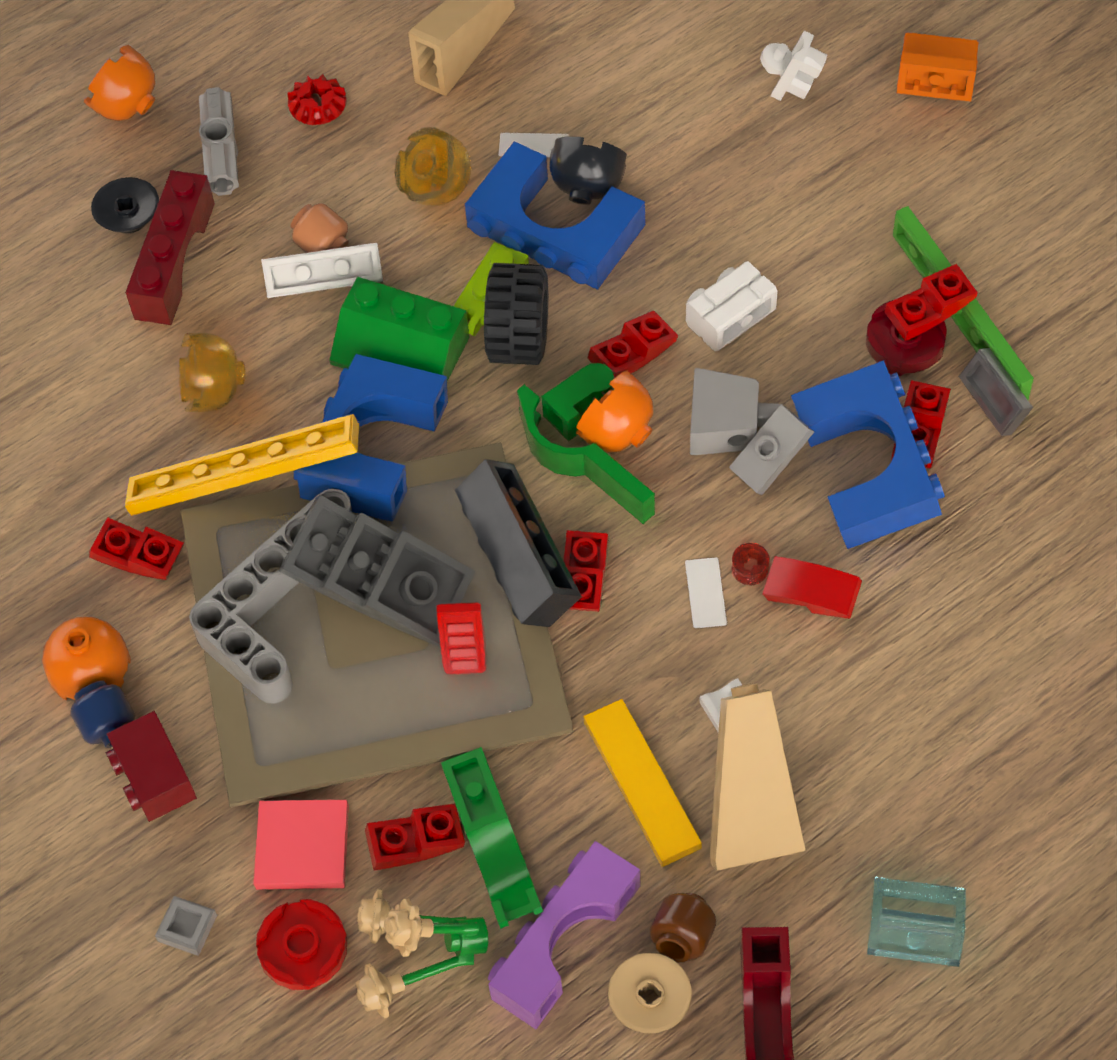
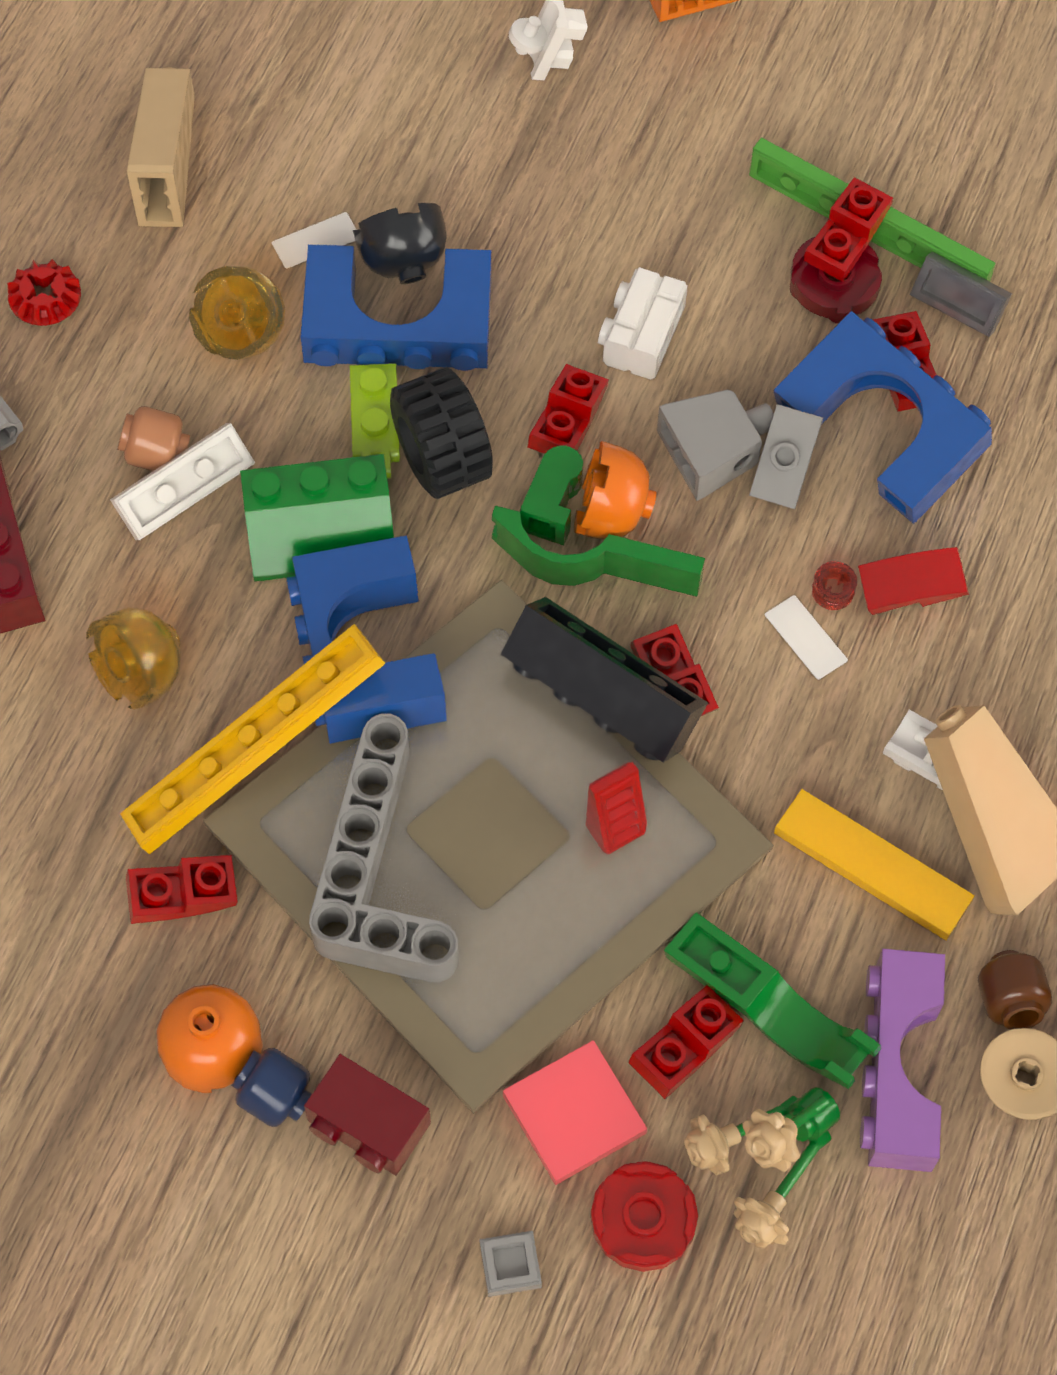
camera: 35 degrees left, 5 degrees up
dark grey slope [279,495,476,646] -> none

